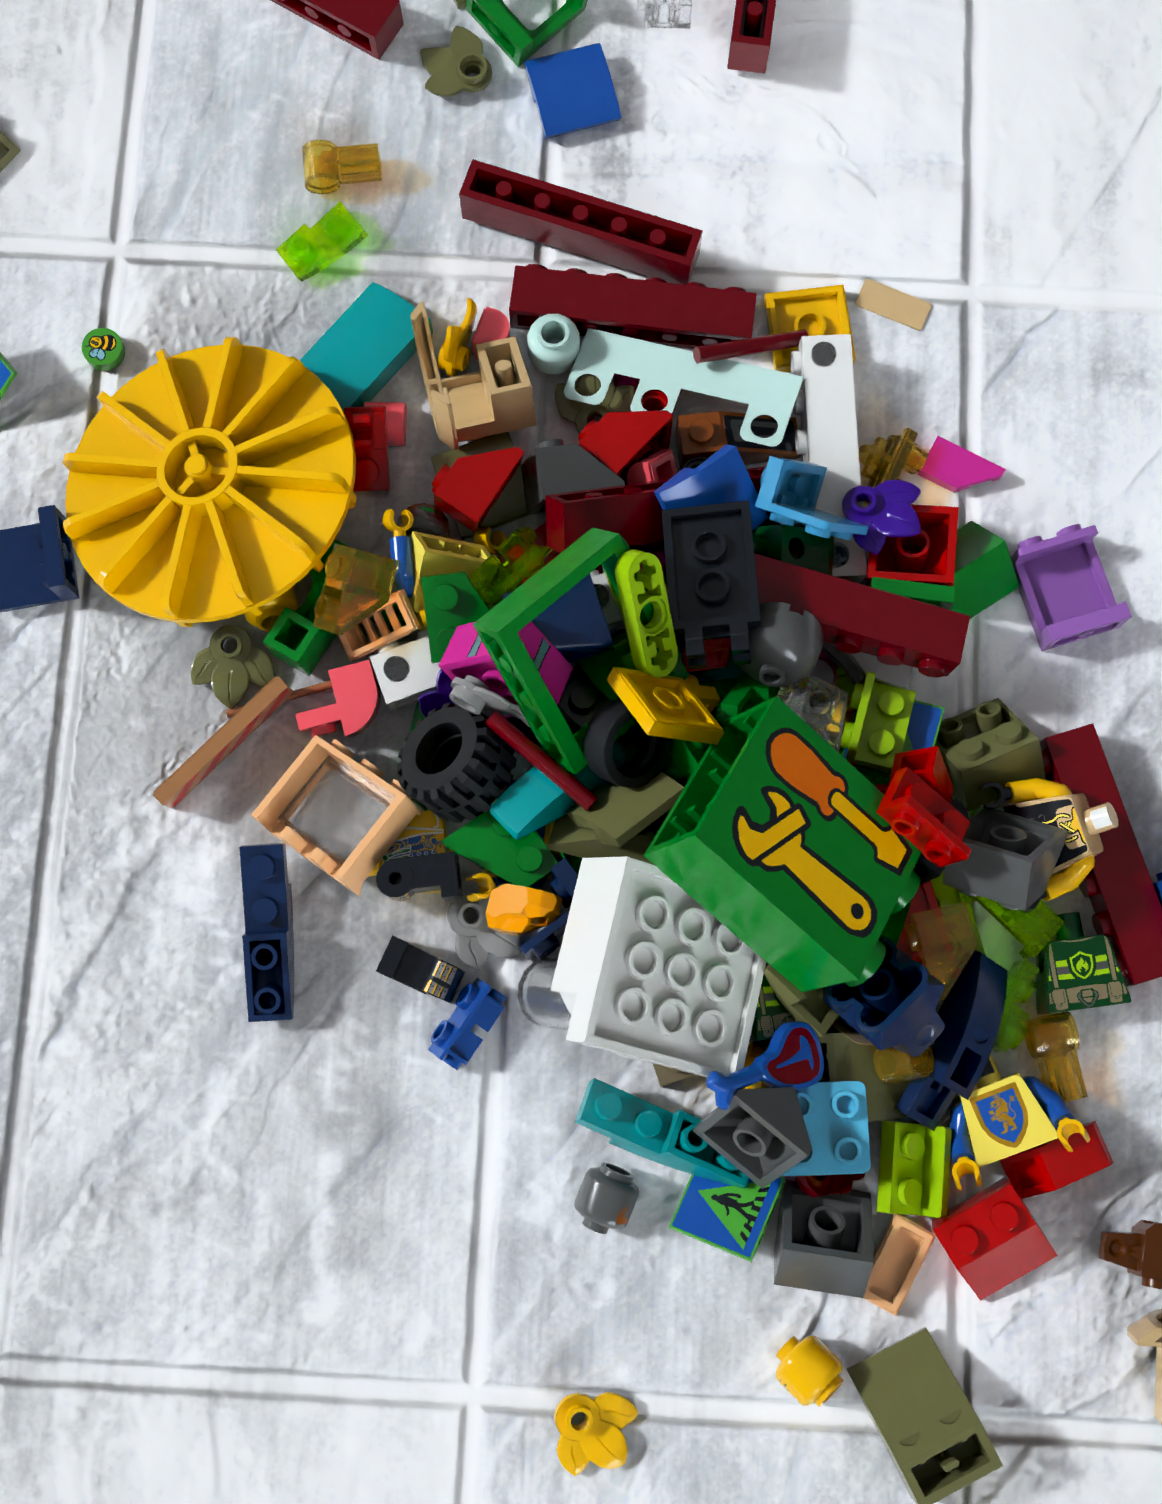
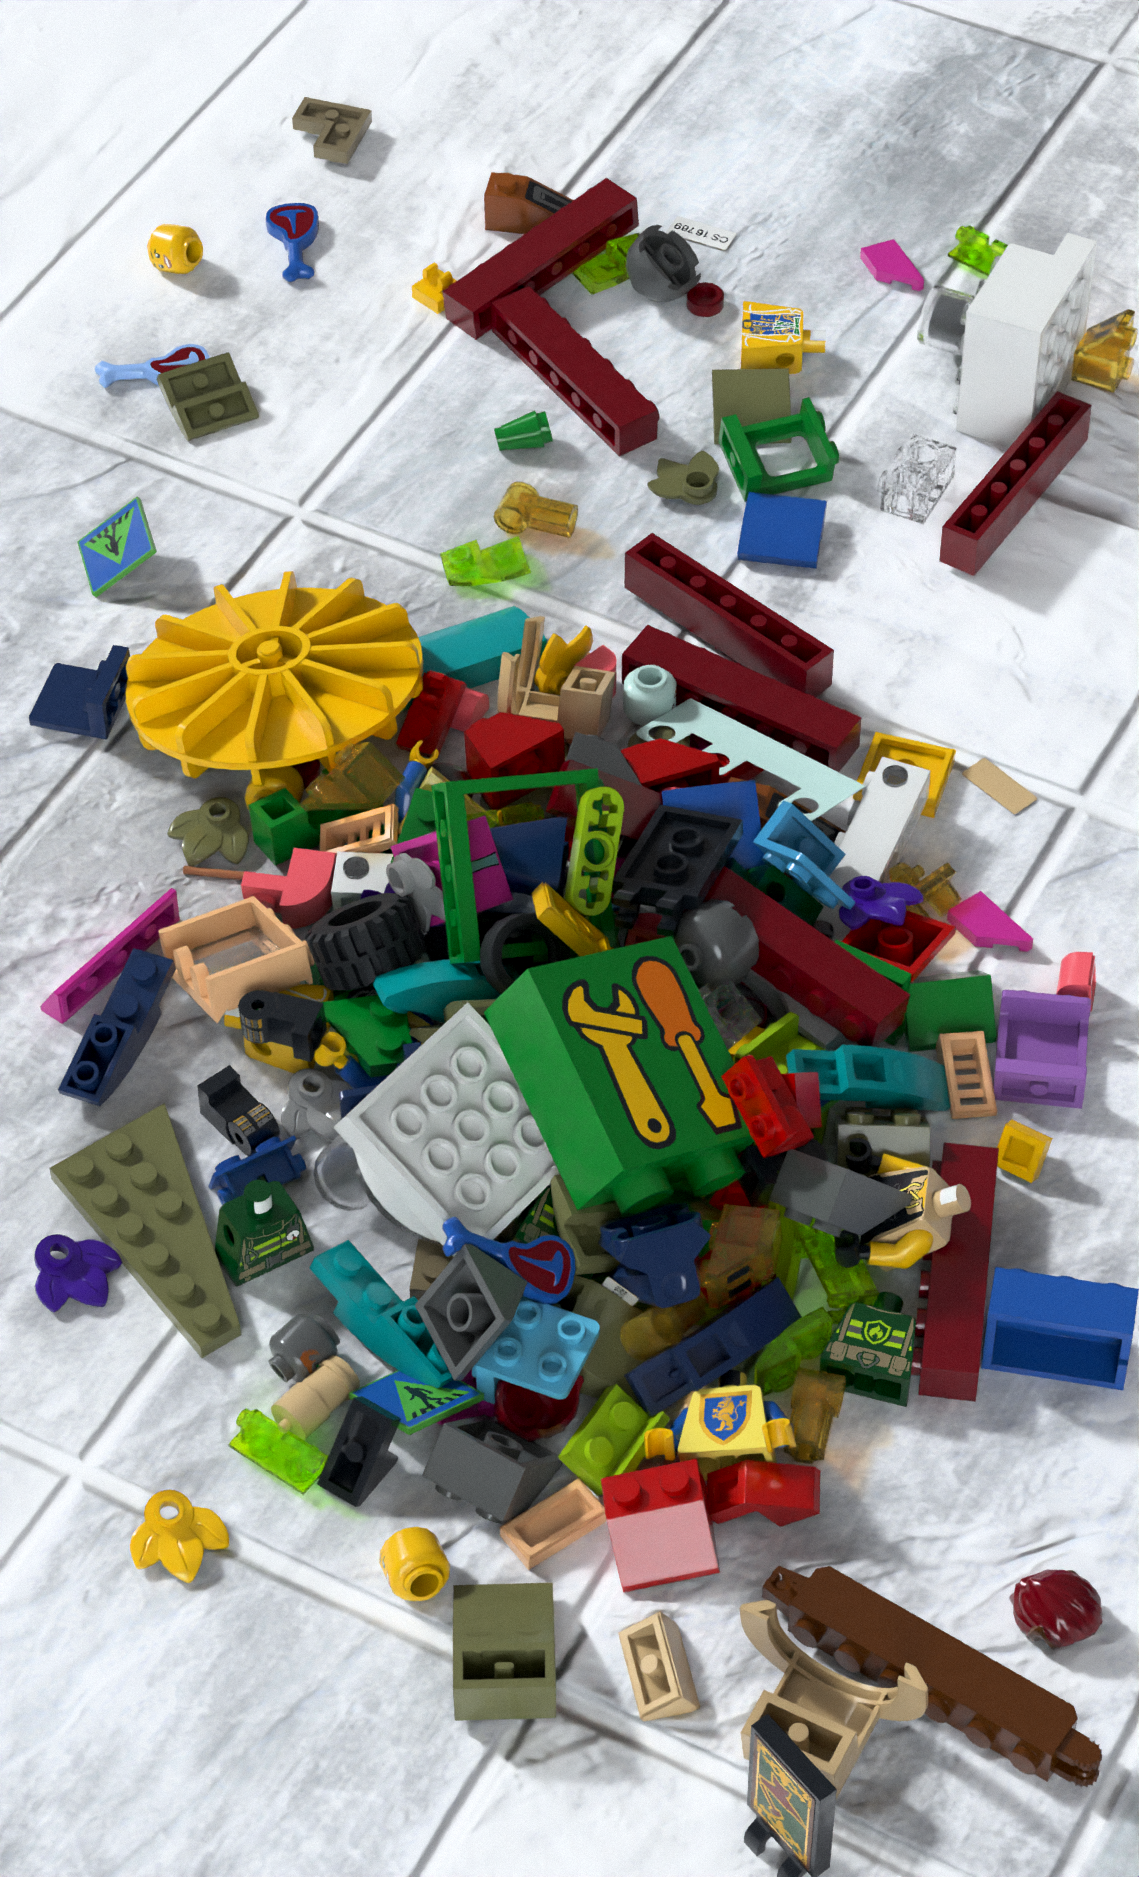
camera: 25 degrees right, 30 degrees down
bright green tile [82,328,125,371] -> none
medium nougat tile [153,676,295,809] -> none
dark red bar [485,711,598,811] -> none
light orange rock [485,884,562,936] -> none
dark red bar [693,329,808,364] -> none
none -> dark purple plate [34,1234,122,1312]
none -> dark pink slope [40,888,180,1024]
none -> olive wing [49,1103,241,1358]
none -> dark green torso [215,1180,314,1287]
none -> clear neon green hinge [228,1408,328,1495]
none -> tan piece [271,1355,360,1442]
none -> black slope [317,1396,401,1507]
none -> green cone [494,410,553,451]
none -> tan slope [618,1611,700,1722]
none -> teal slope [786,1044,950,1111]
none -> light nougat slope [936,1031,997,1119]
none -> yellow tile [997,1119,1053,1183]
none -> coral brick [1056,952,1097,1011]

